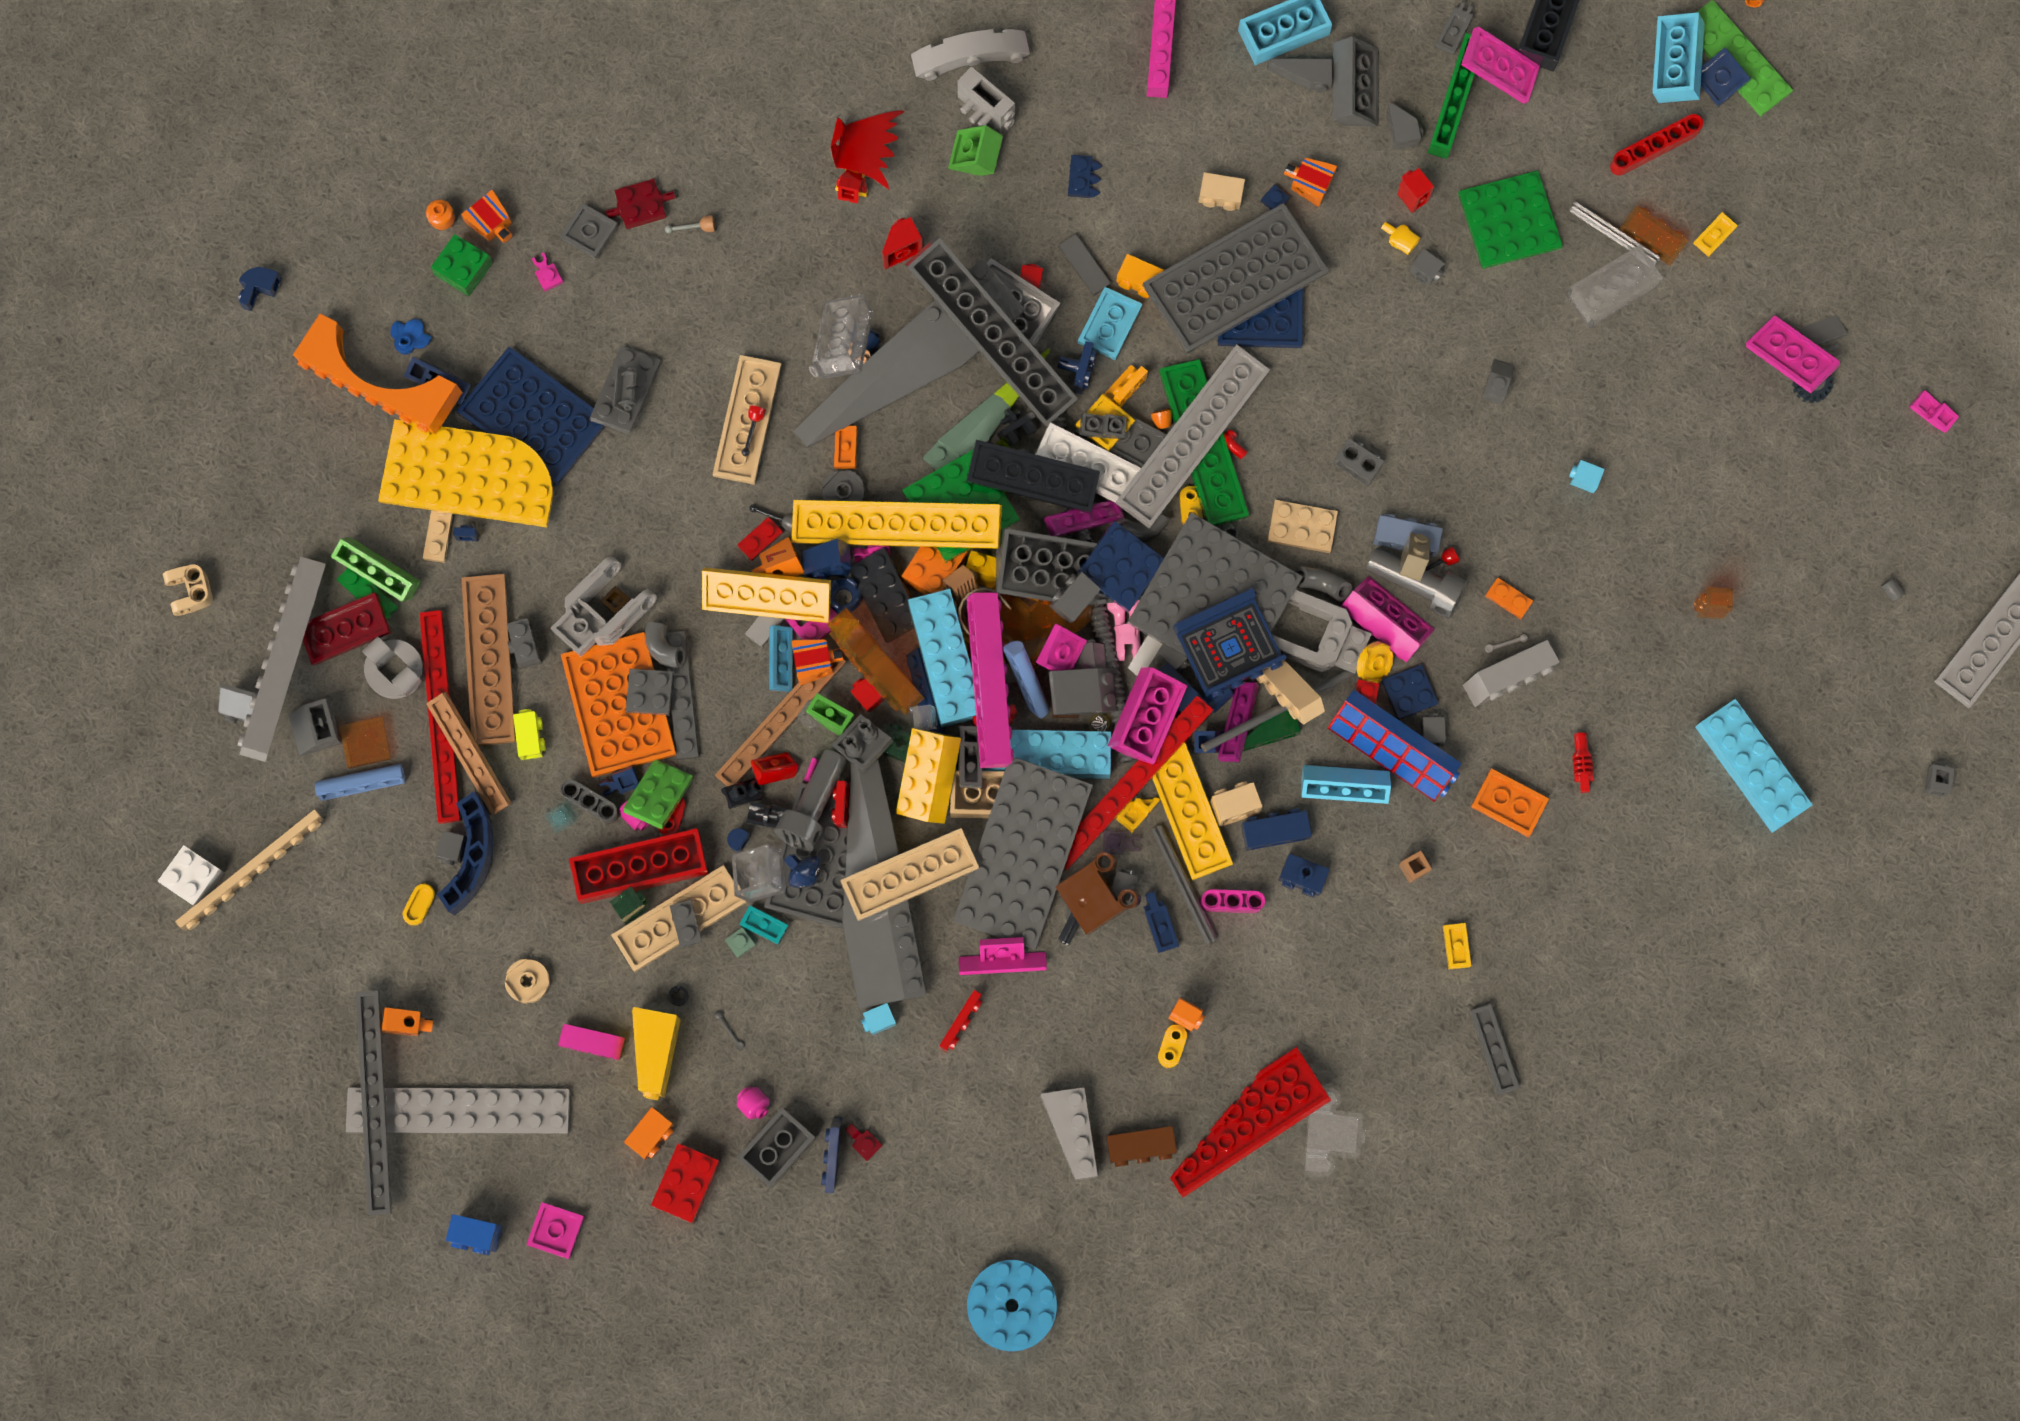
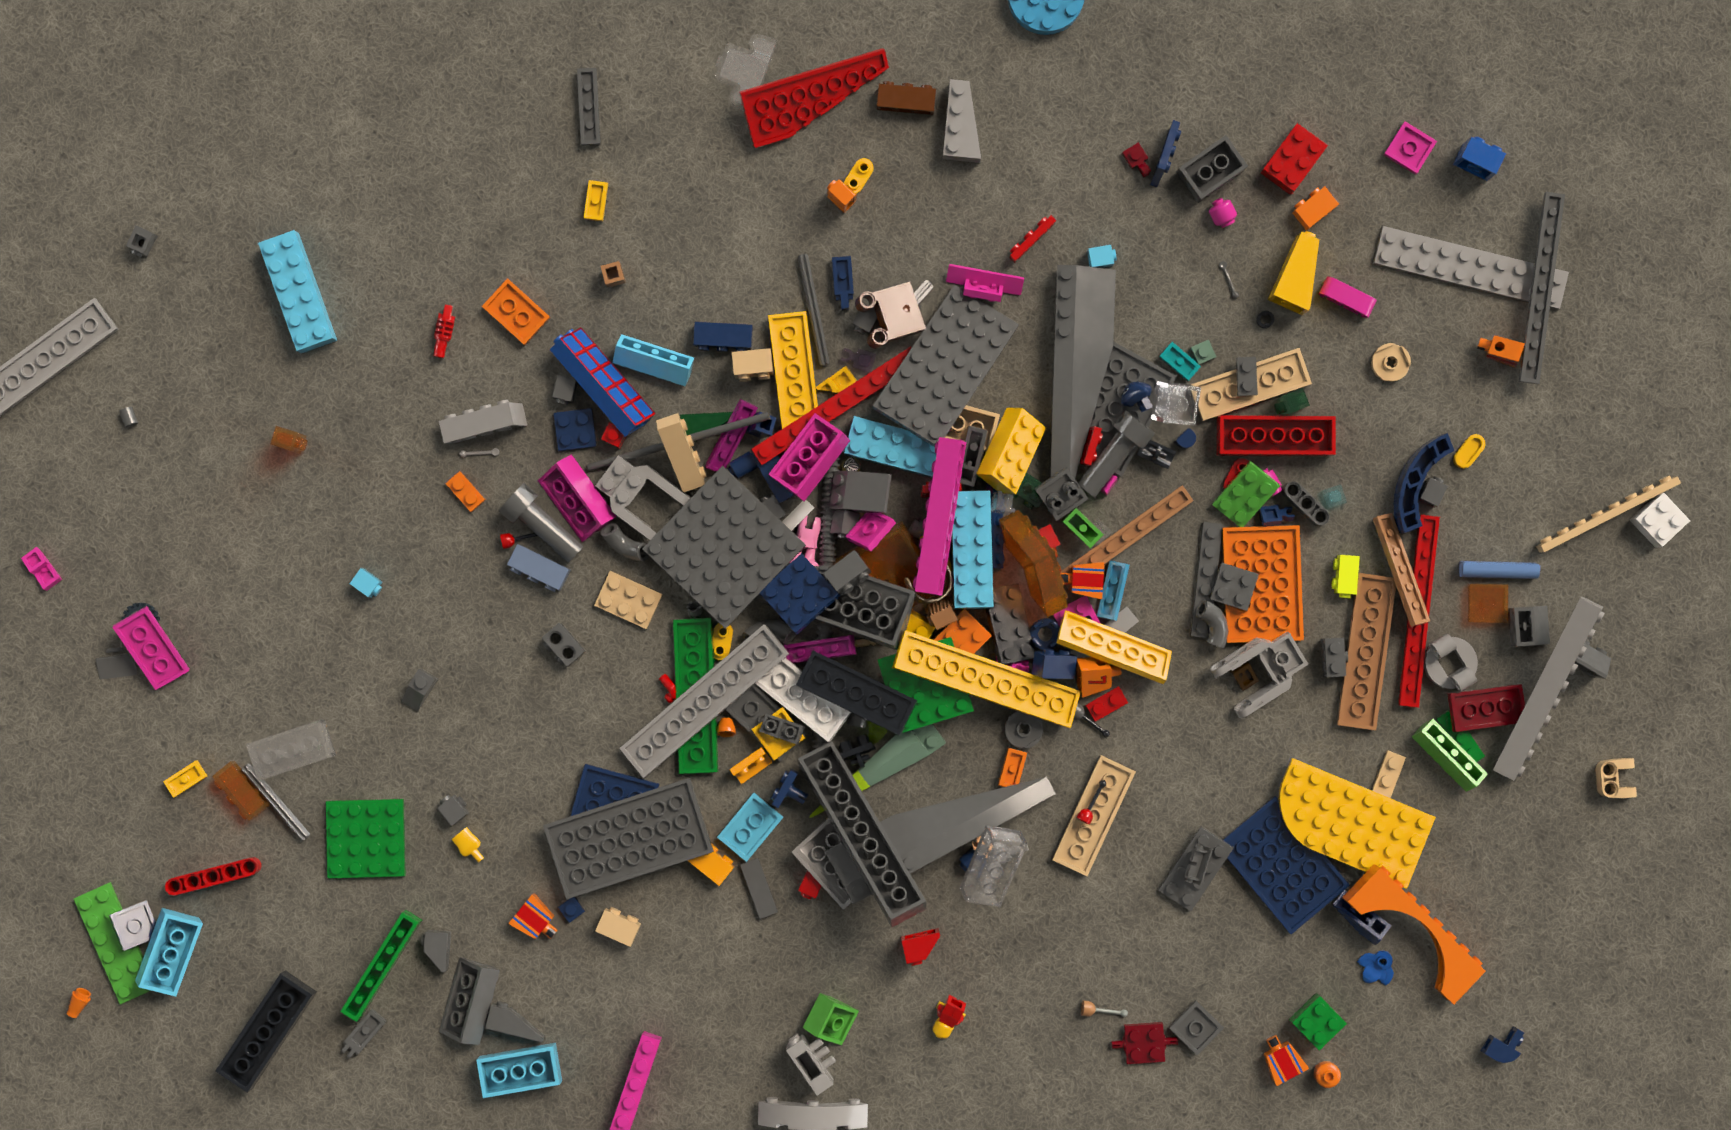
camera: 165 degrees left, 10 degrees up
dark blue plate [453,525,479,542] -> none
dark pink plate [532,252,563,292] -> none
black hips [721,778,764,809] -> none
red slope [750,752,799,785] -> none
red piece [831,110,905,190] -> none
tan plate [840,828,979,921] -> none
medium blue brick [1003,641,1050,719] -> none
dark blue plate [1068,155,1102,198] -> none
panel [1173,588,1287,698] -> none
dark pink beam [1201,889,1265,913] -> none
dark blue brick [1278,853,1330,898] -> none
yellow tile [1357,641,1393,683] -> none
red brick [1397,168,1434,213] -> none
dark tan brick [1400,532,1430,581] -> none
dark pink plate [1461,26,1540,104] -> none

